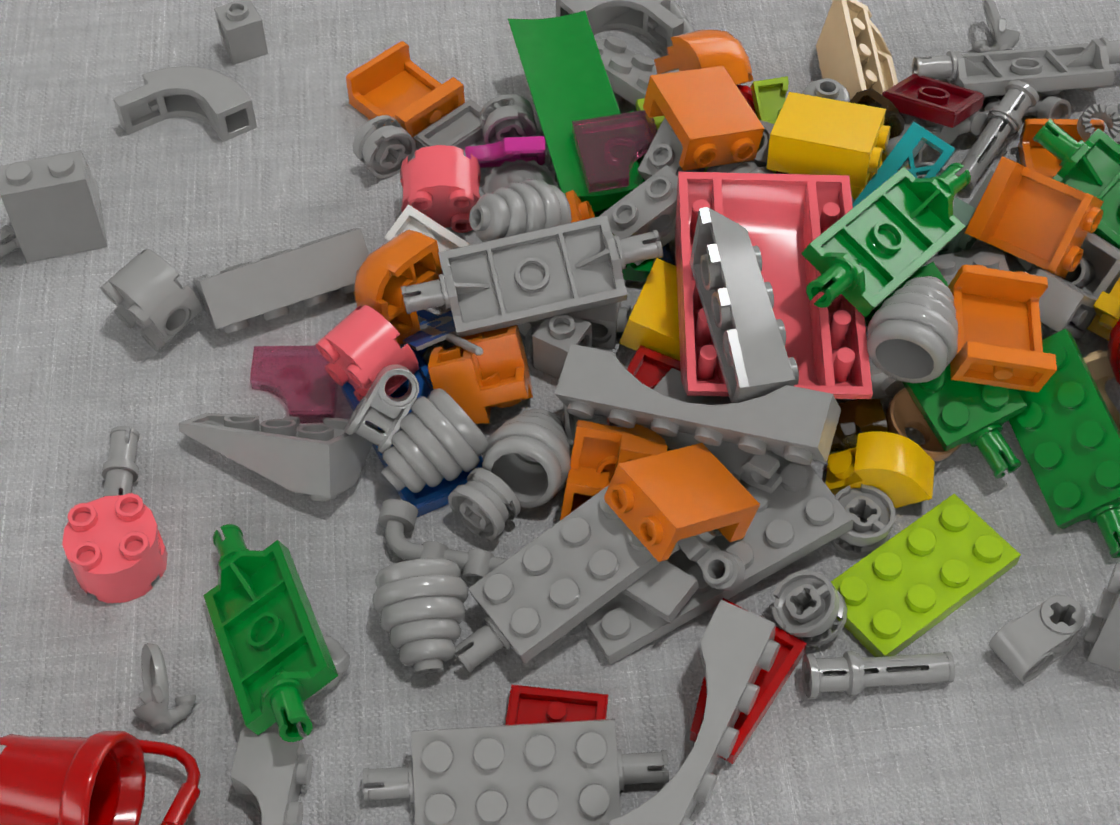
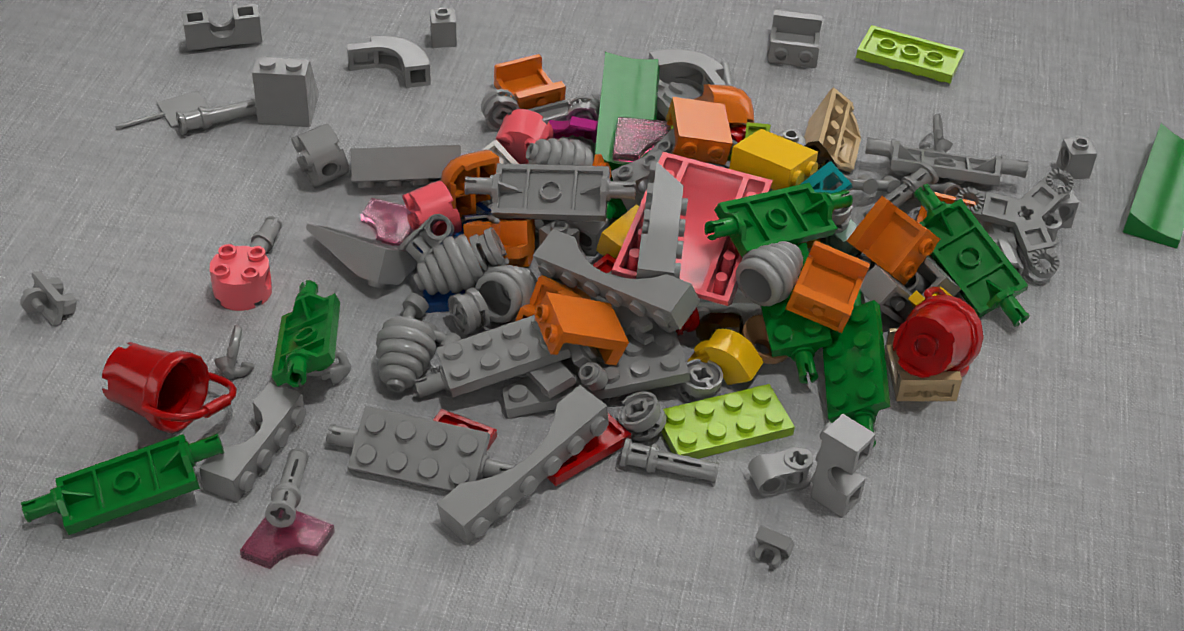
camera: 15 degrees right, 10 degrees down
dark red tile [882,73,985,128] -> none
none -> light grey wheel [469,227,509,272]
none -> light grey tile [755,525,795,568]

